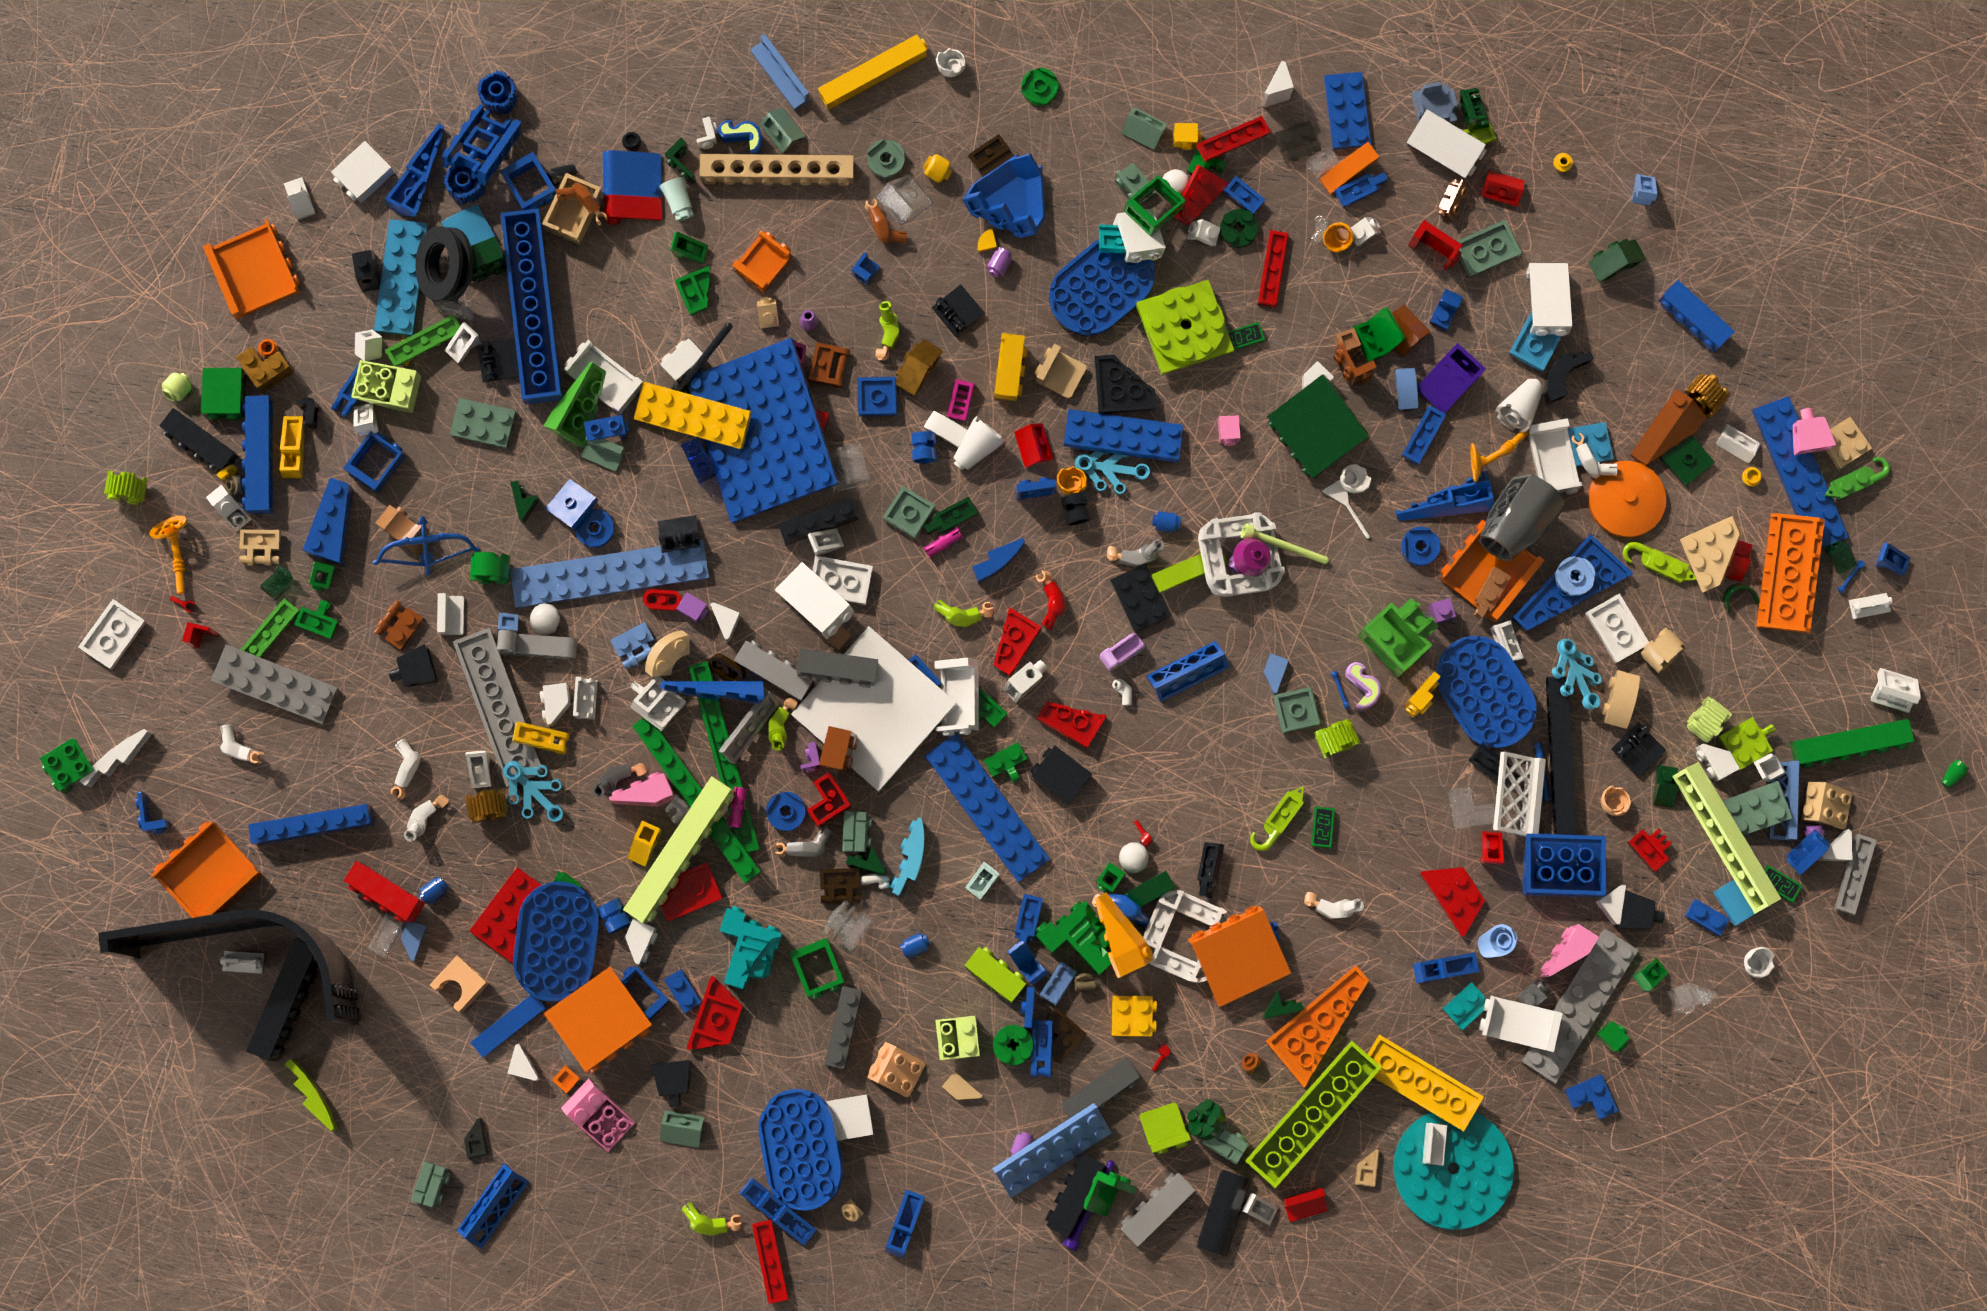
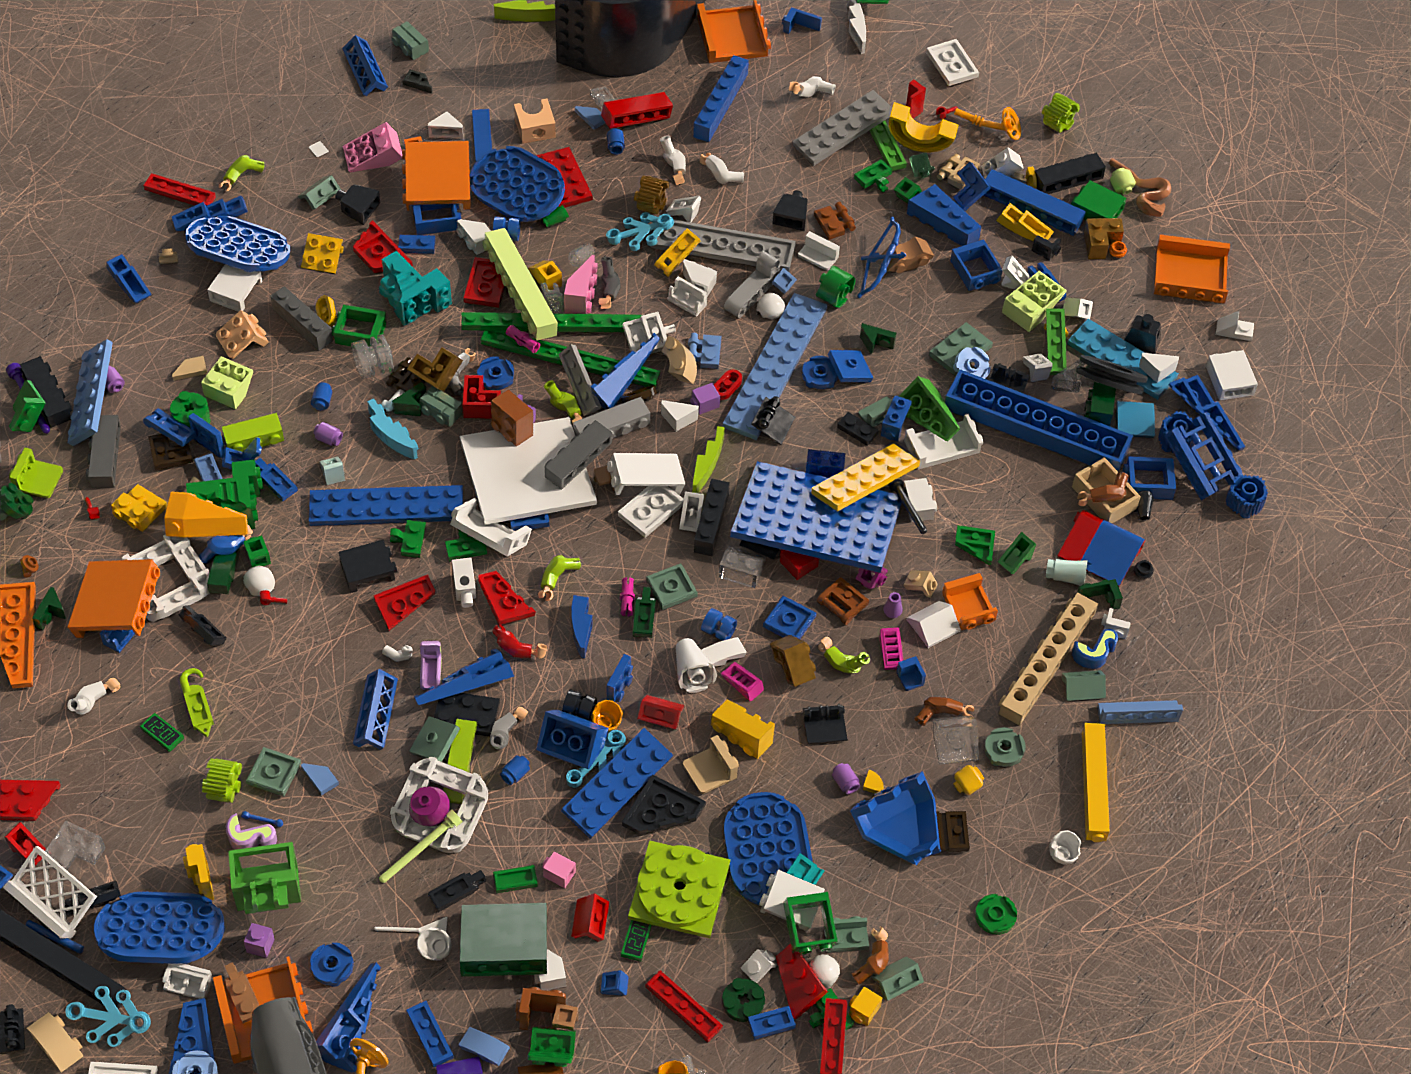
camera: 125 degrees right, 25 degrees down
none -> yellow hinge [301,233,344,274]
none -> white sticker [309,141,329,157]
none -> medium lavender brick [313,422,343,446]
none -> yellow plate [315,295,337,327]
none -> pearl gold brick [408,347,463,392]
none -> sand green plate [409,716,460,762]
none -> blue wedge [414,648,514,705]
none -> black hinge [428,870,486,913]
none -> green tile [493,865,538,894]
none -> blue slope [536,710,609,769]
none -> clear brick [568,243,595,267]
none -> red panel [571,893,609,942]
none -> blue slope [601,970,629,996]
none -> lime slope [692,426,725,493]
none -> black plate [837,412,879,446]
none -> dark orange arm [852,926,889,985]
none -> dark pink slope [879,627,903,670]
none -> yellow brick [889,102,959,153]
none -> white slope [906,601,961,648]
none -> blue plate [953,162,991,211]
none -> light blue plate [953,347,991,379]
none -> nougat animal [1109,158,1171,217]
none -> white slope [1139,353,1179,383]

